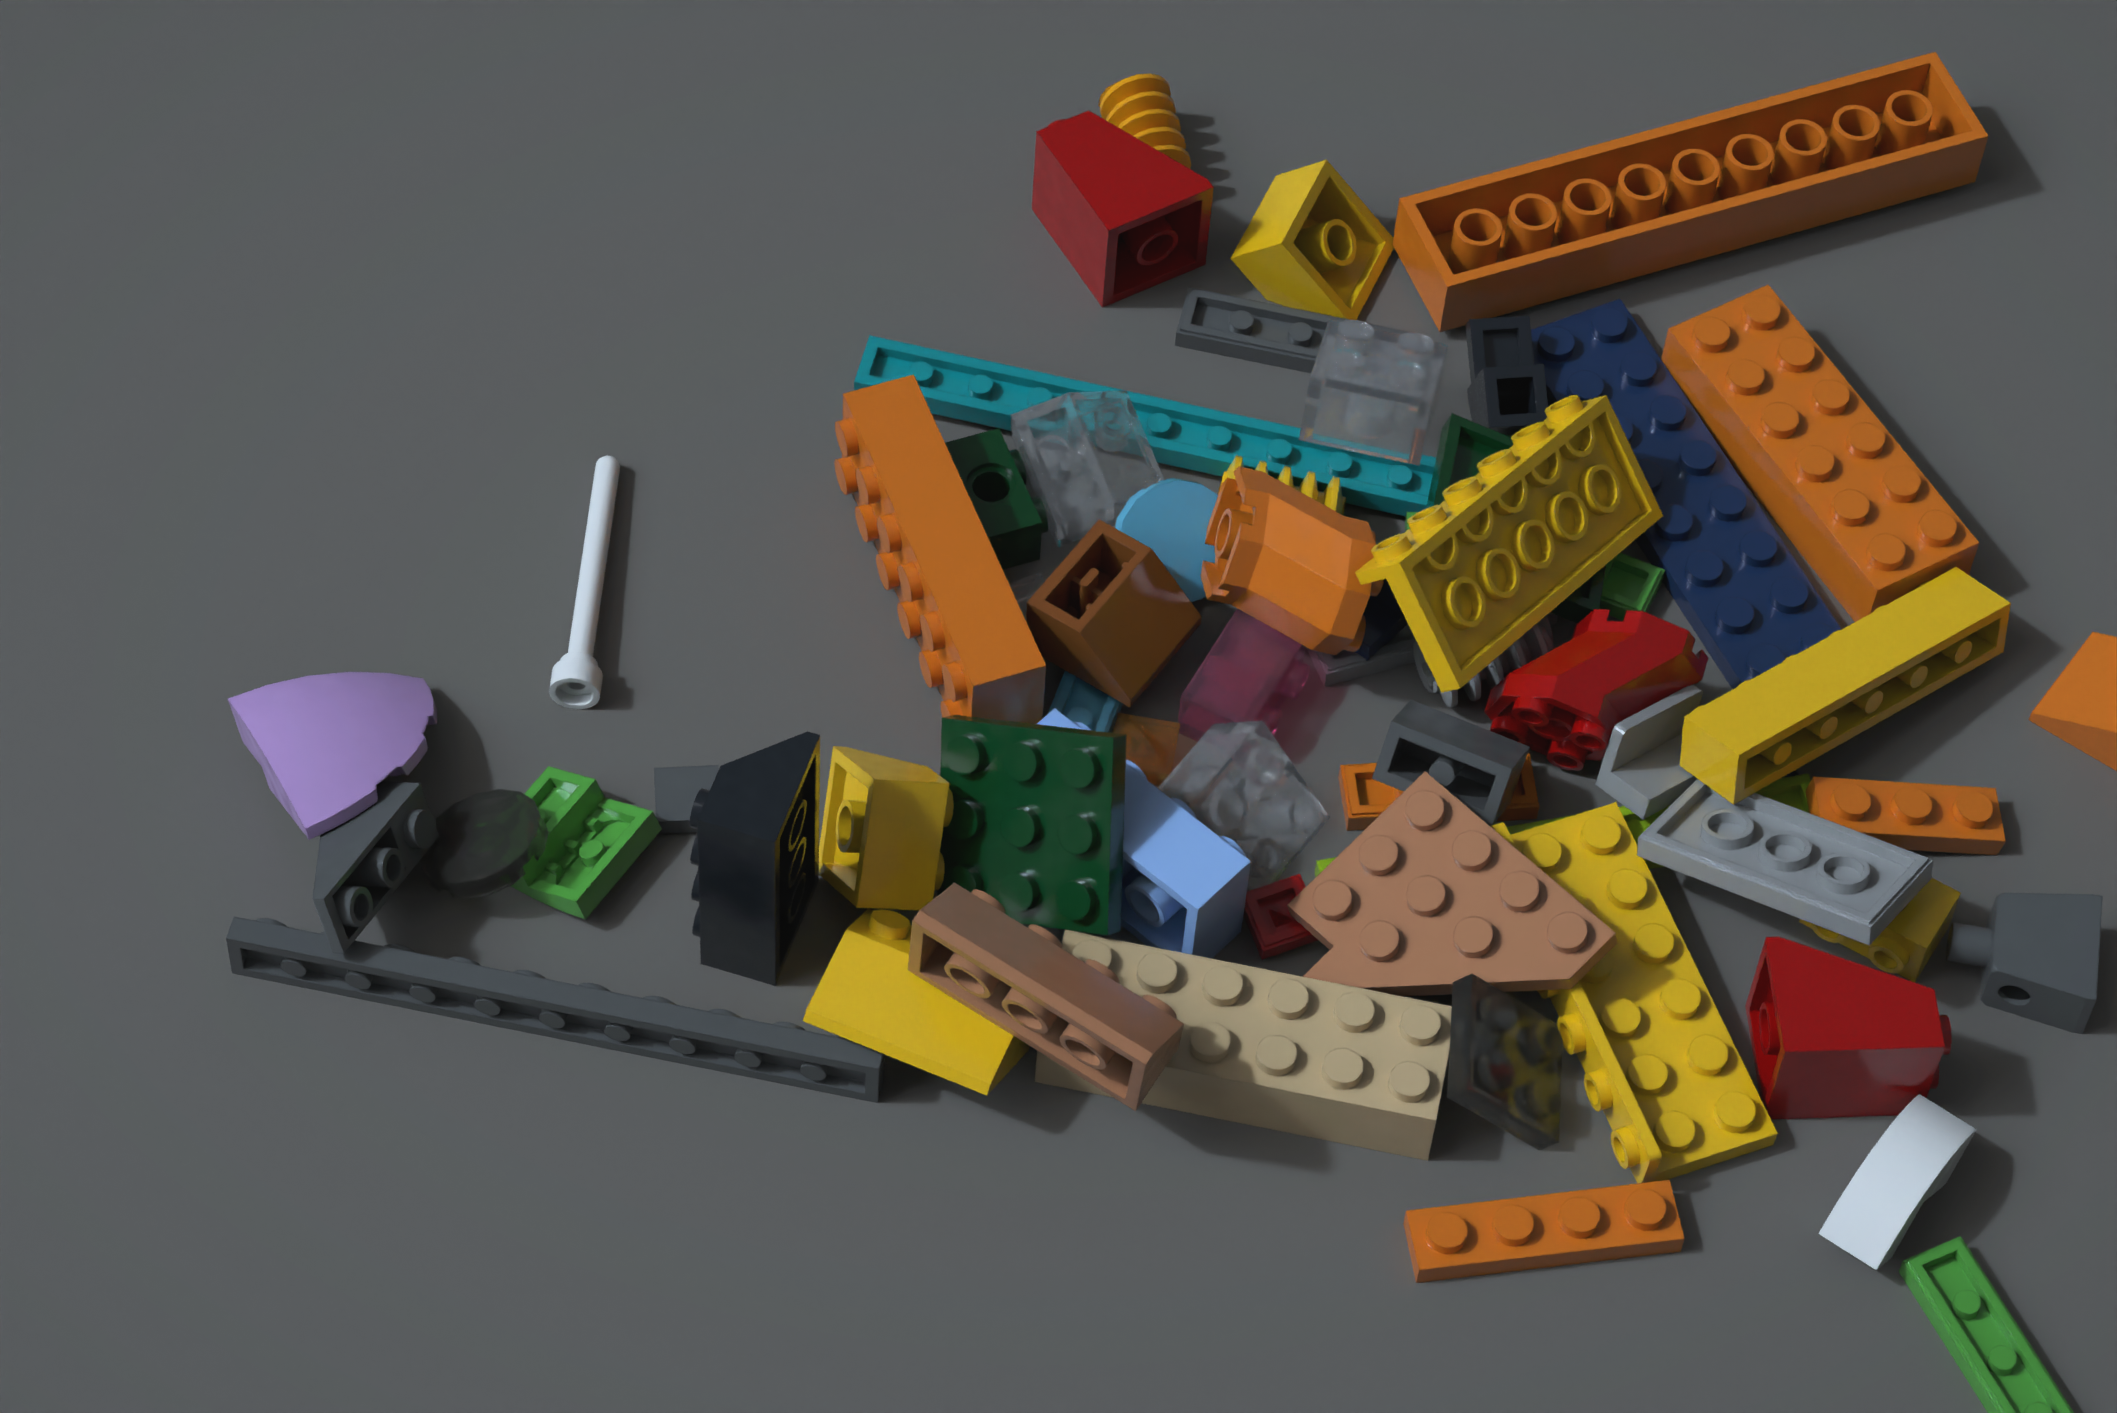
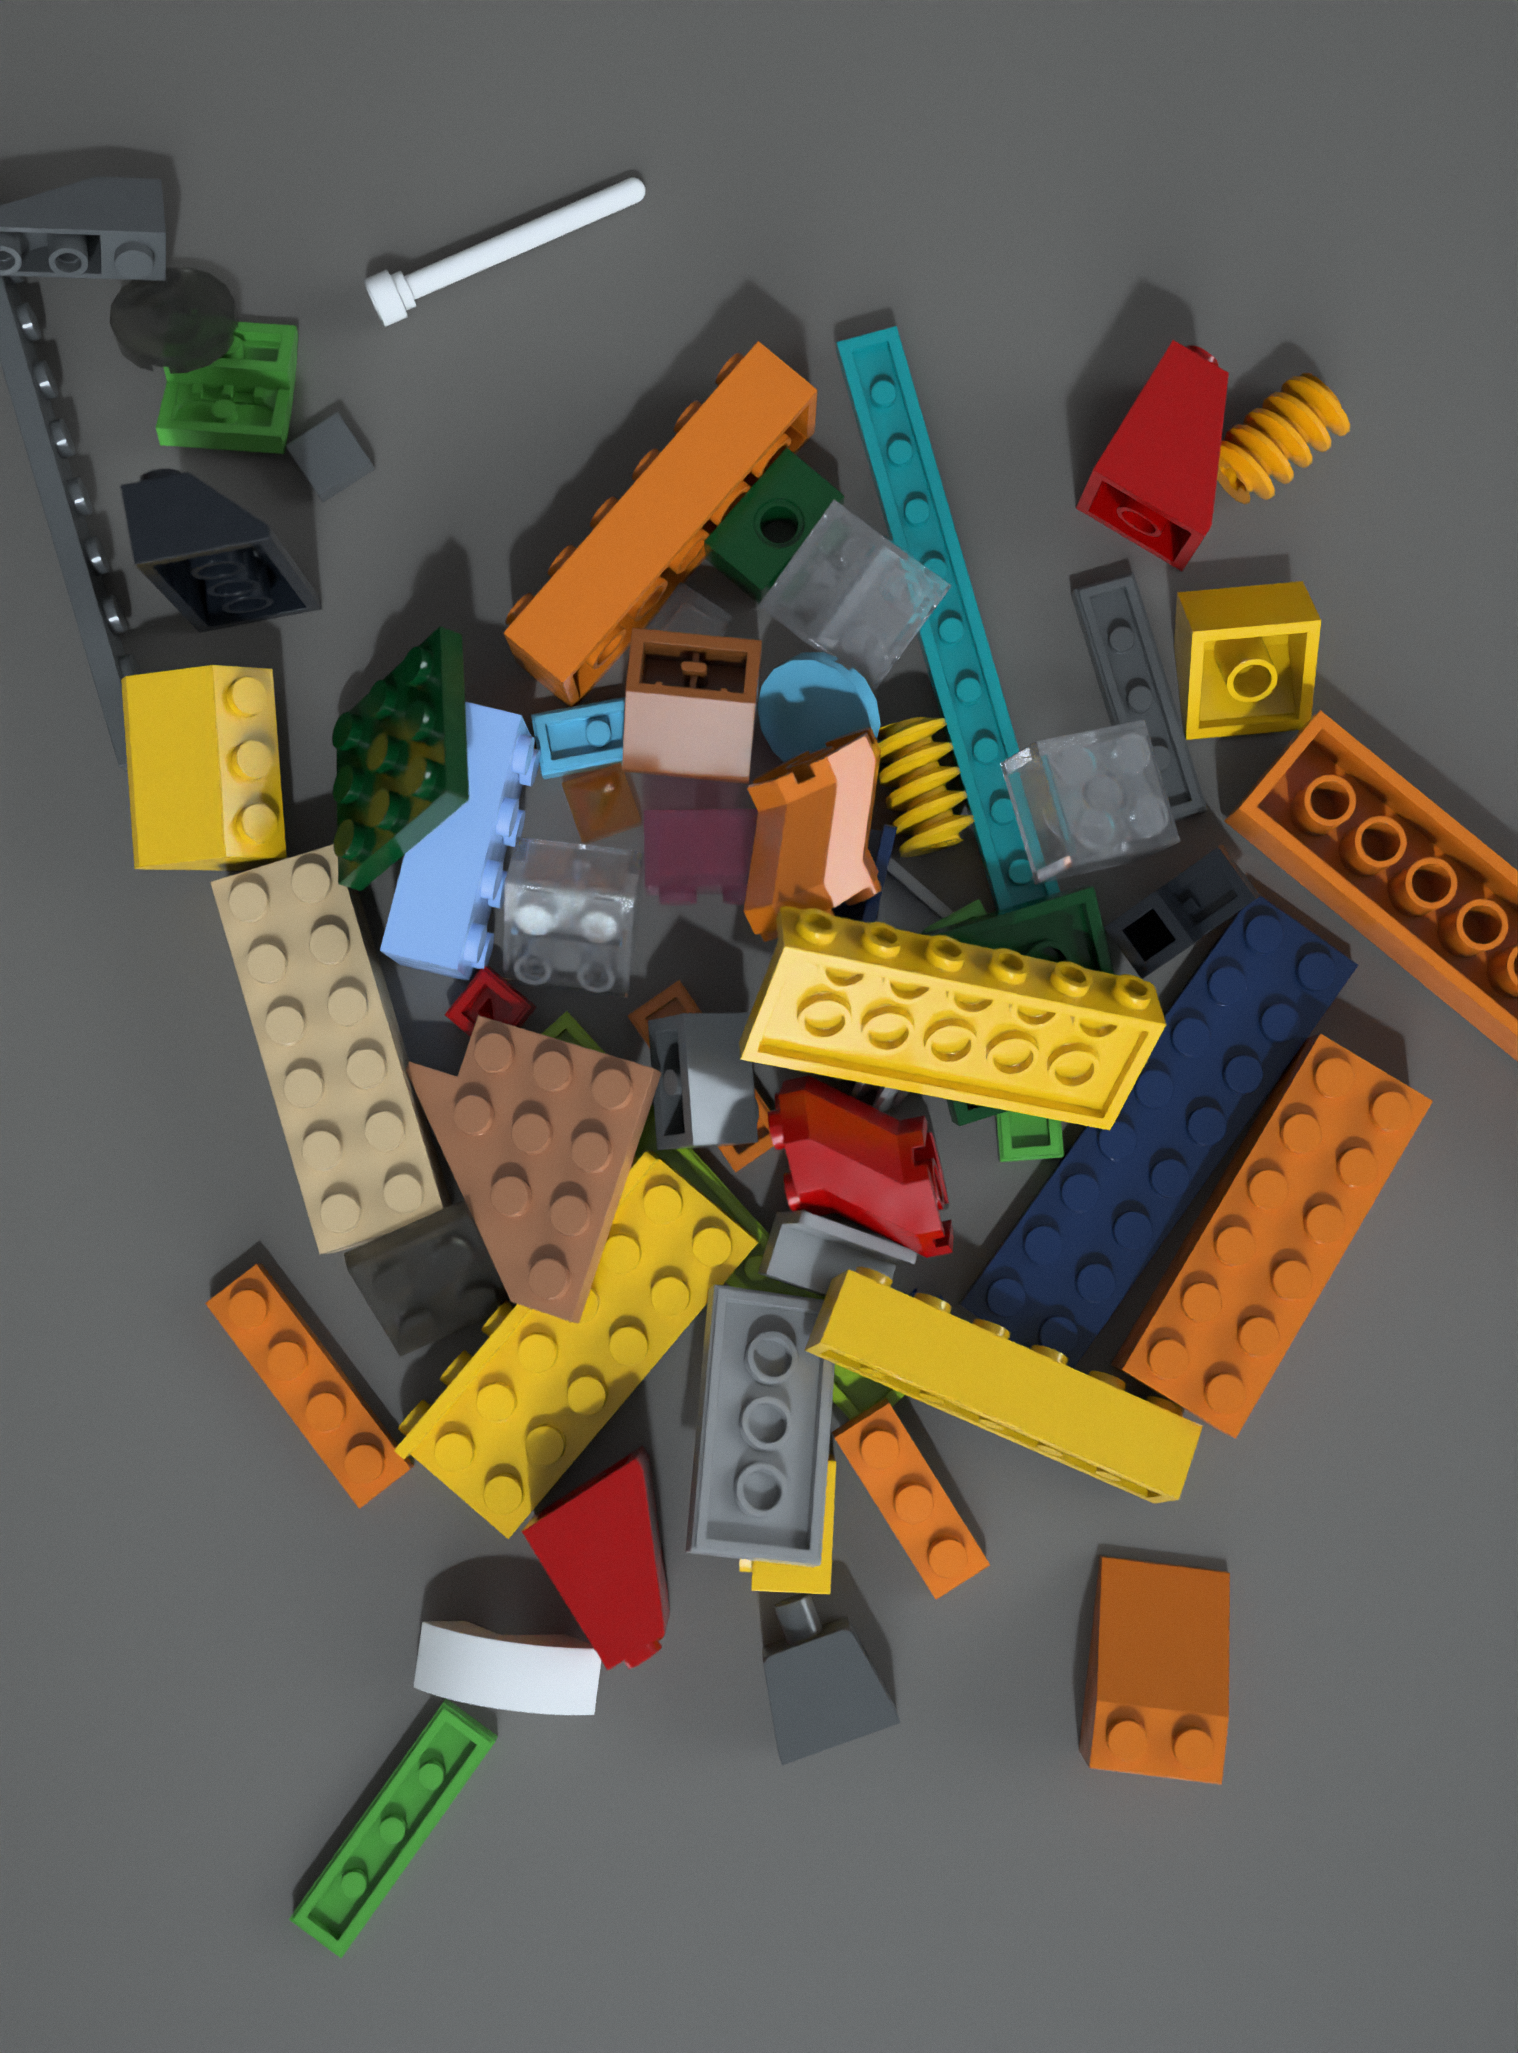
camera: 65 degrees right, 30 degrees up
lavender brick [228,672,437,840] -> none
yellow slope [819,746,954,910] -> none
nougat slope [908,883,1184,1111] -> none

